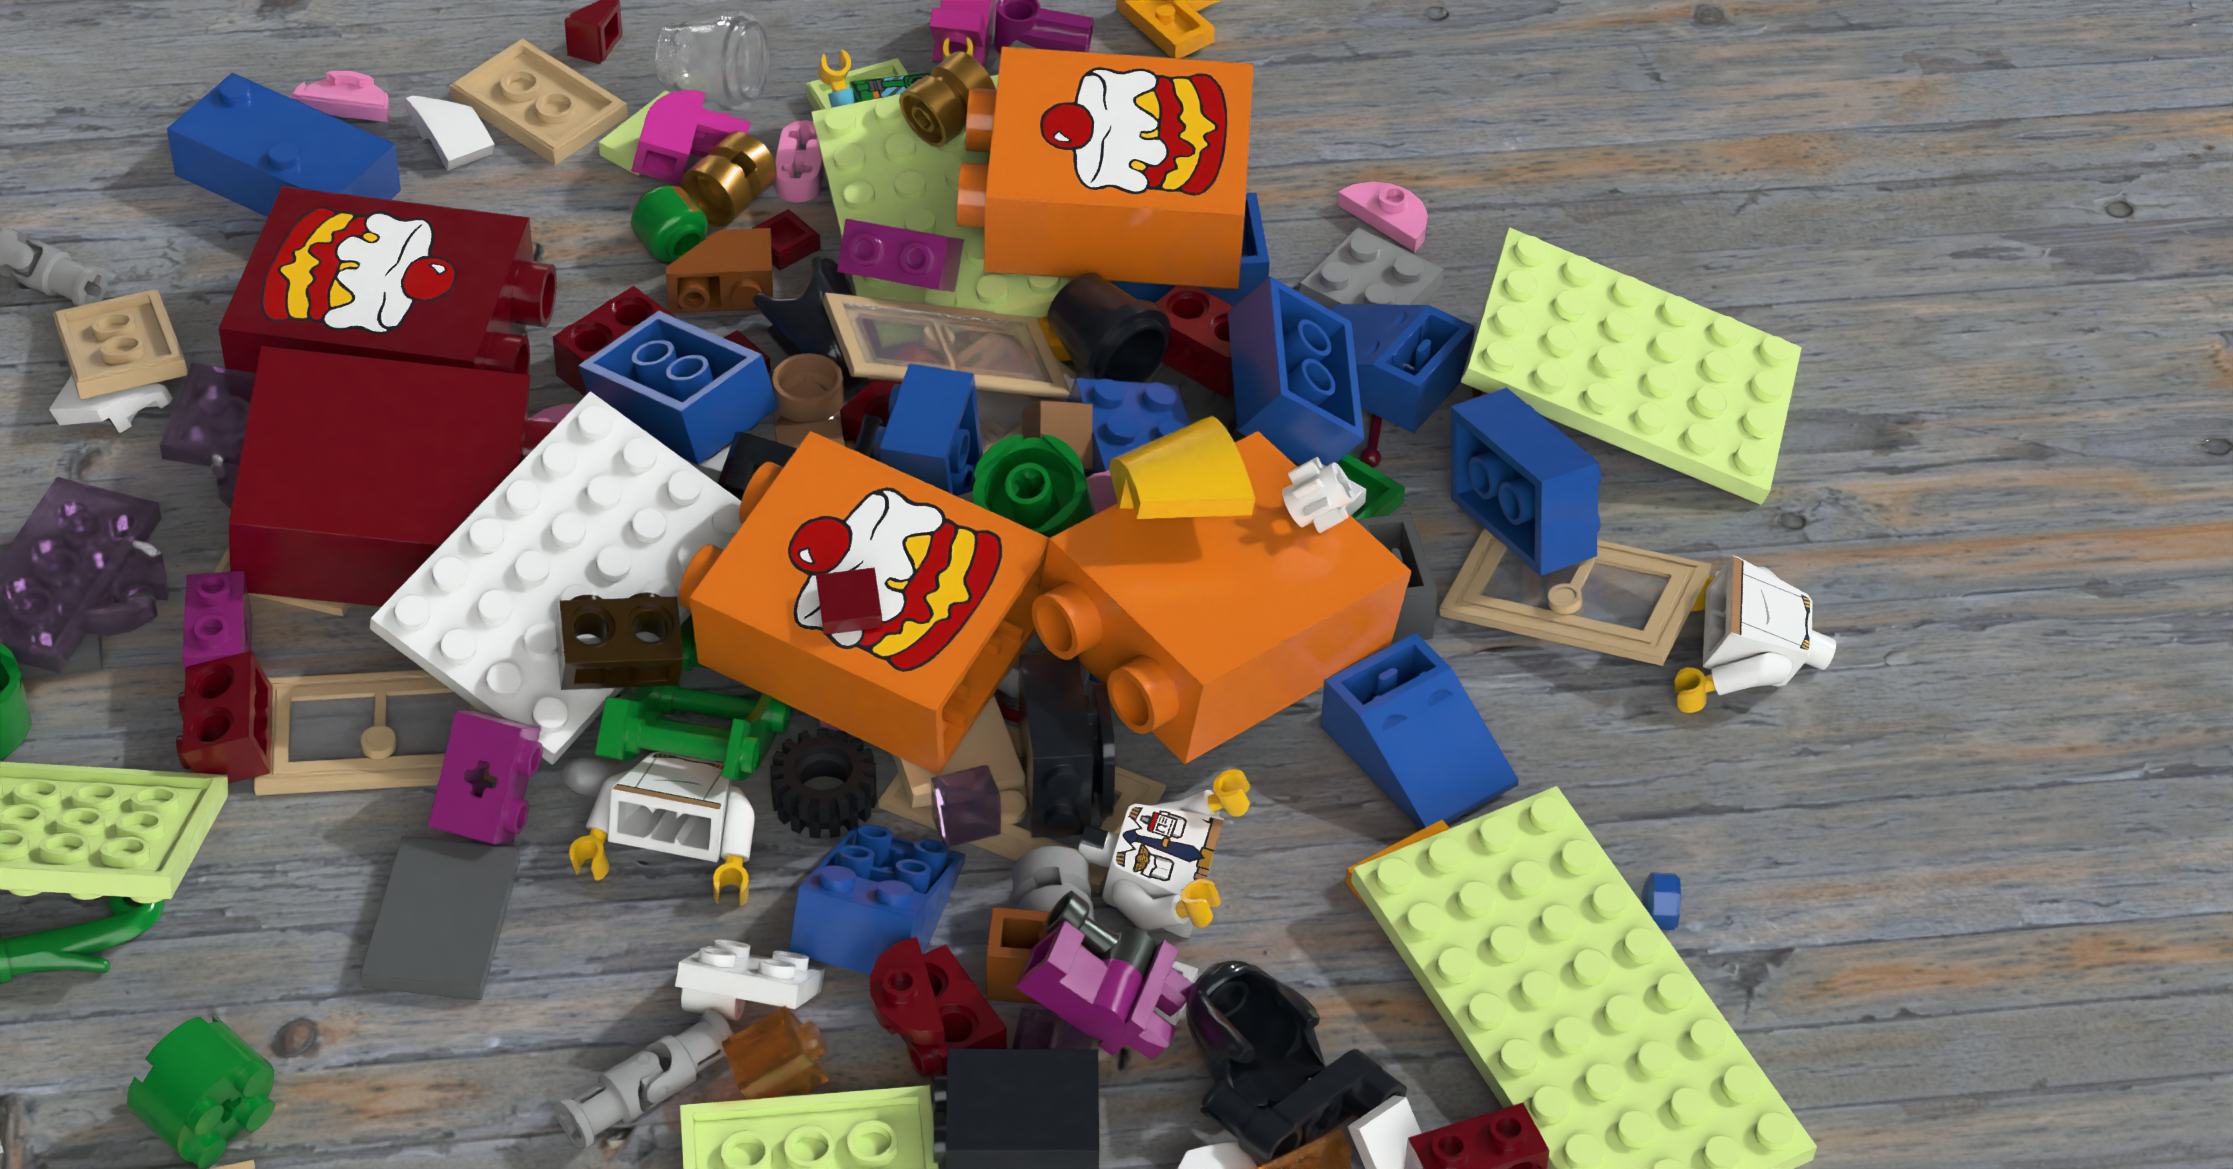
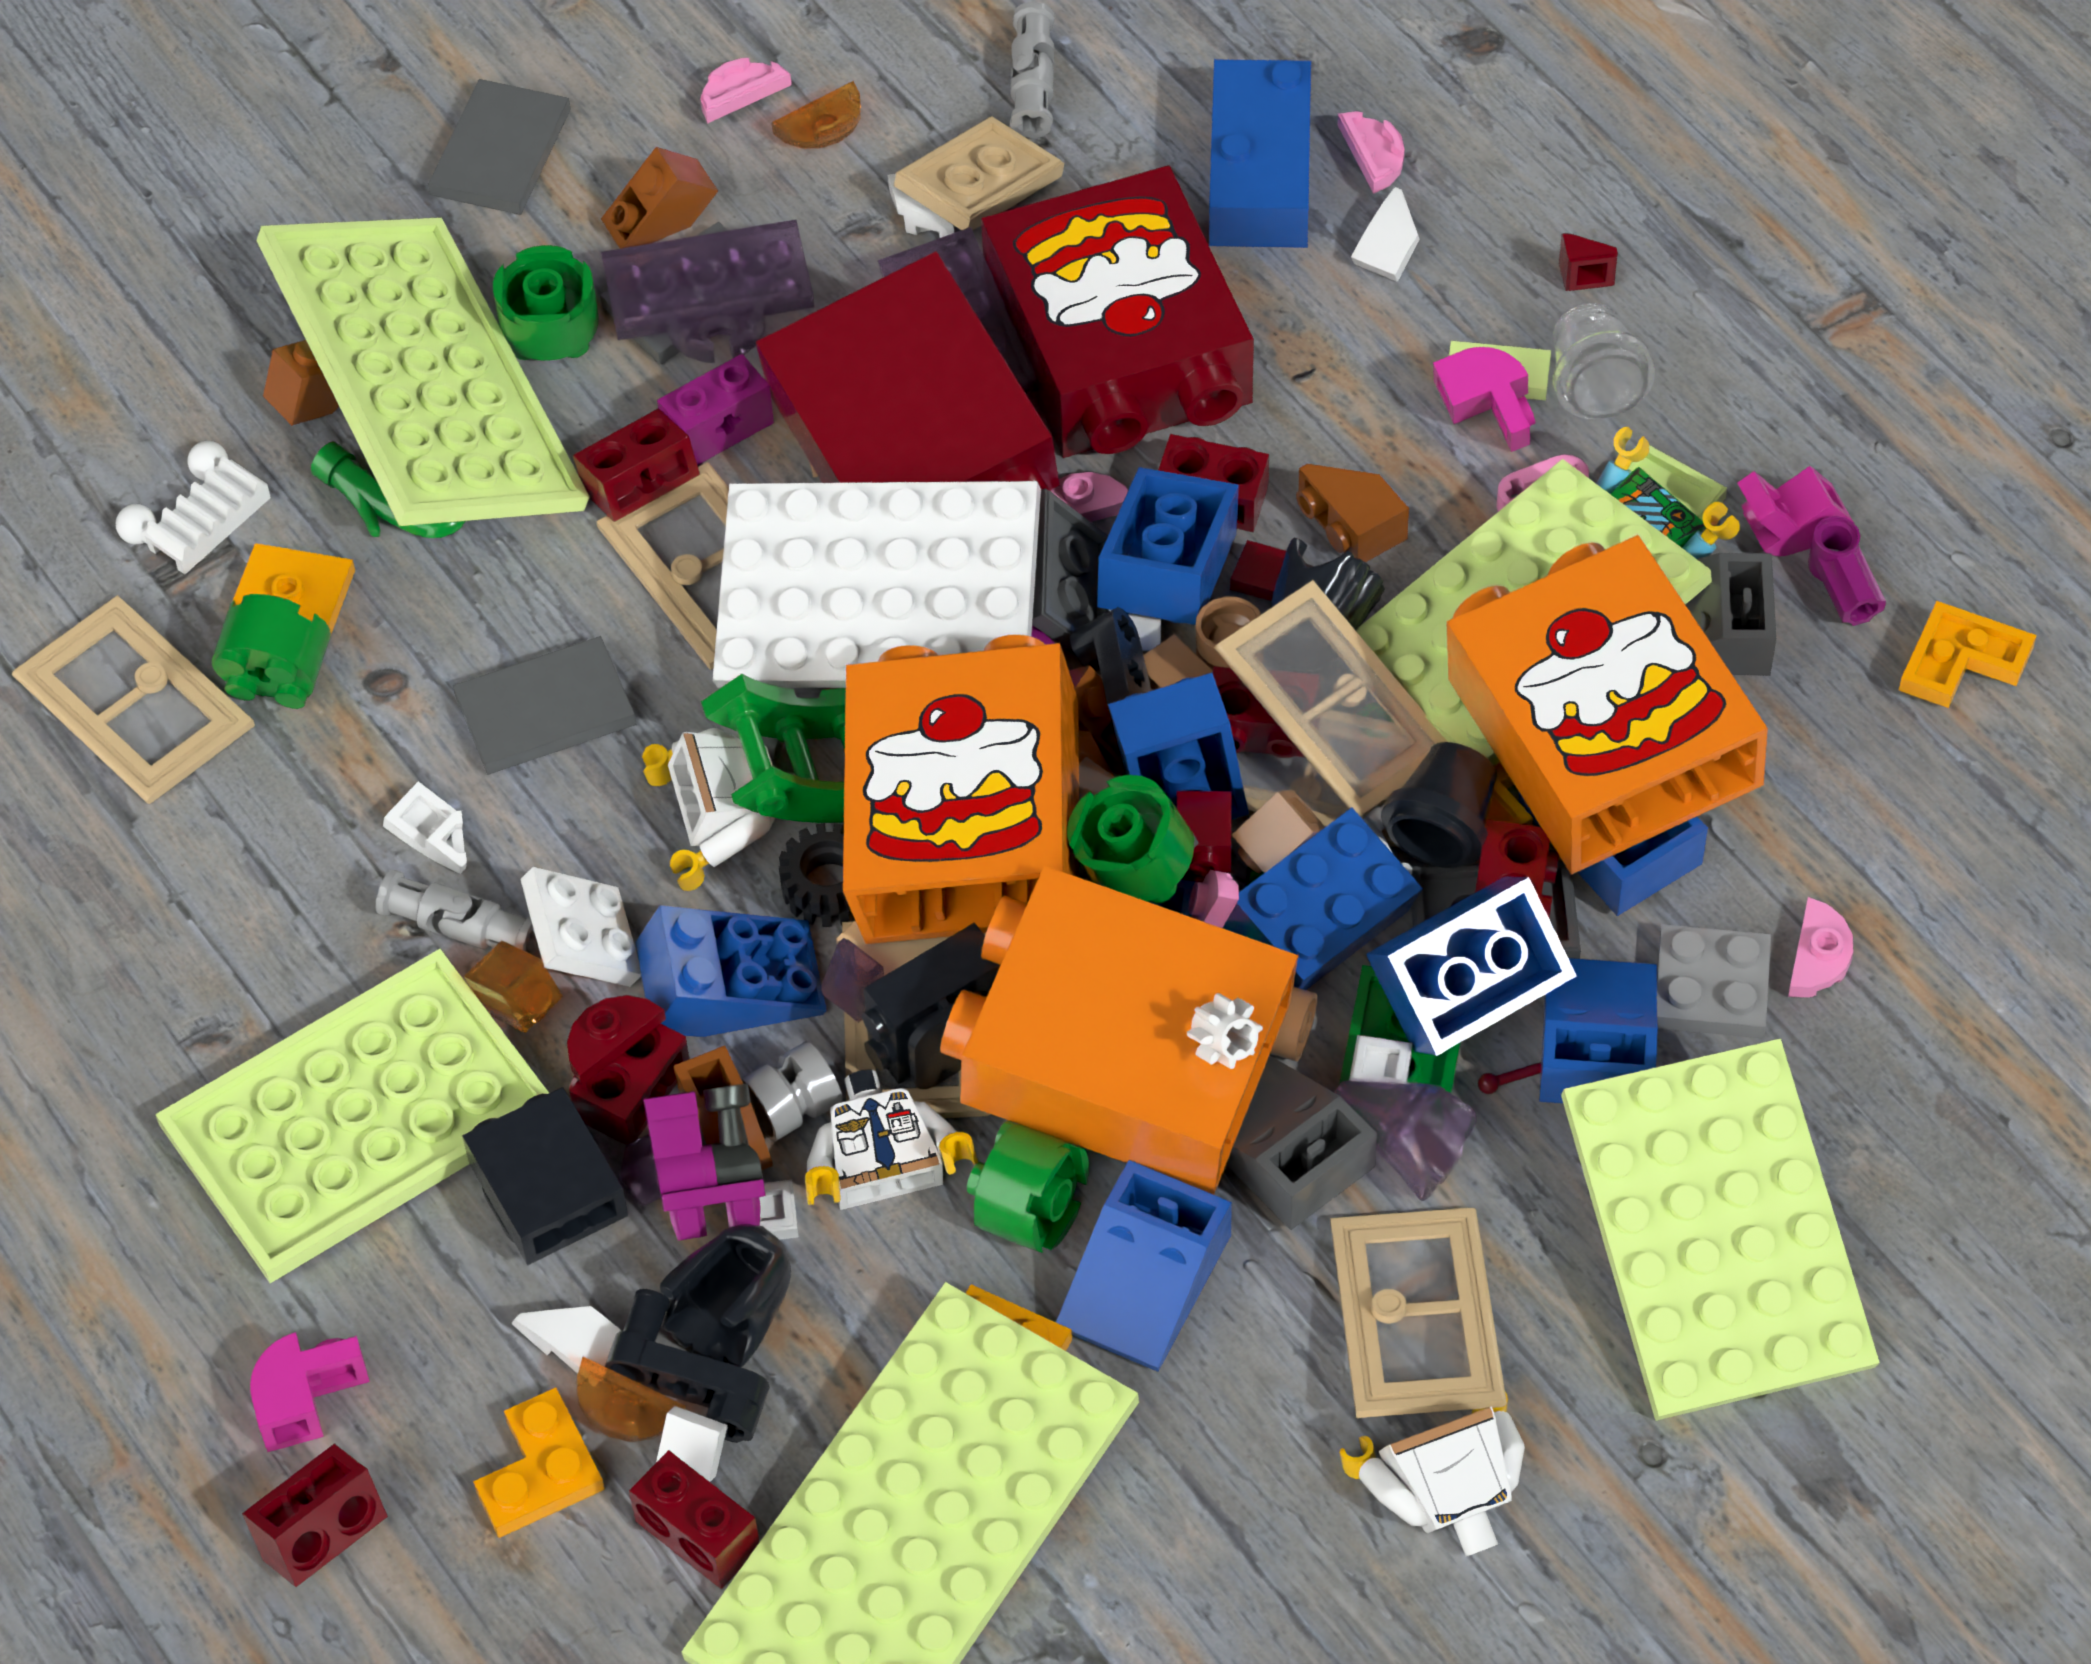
camera: 65 degrees right, 10 degrees up
magenta brick [428,710,543,844] -> none
tan tile [450,38,628,165] -> none
dark brown brick [555,592,684,690] -> none
green head [630,185,708,262] -> none
pearl gold wheel [681,131,777,227] -> none
dark red tile [751,209,821,271] -> none
dark red tile [816,567,883,635] -> none
magenta brick [837,219,964,292] -> none
pearl gold wheel [899,51,996,148] -> none
yellow slope [1109,416,1255,519] -> none
blue brick [1451,388,1601,576] -> none
blue tile [1641,872,1681,930] -> none
none -> light orange plate [232,543,355,634]
none -> white slope [383,781,467,874]
none -> green brick [967,1121,1089,1253]
none -> clear purple hat [1334,1081,1477,1201]

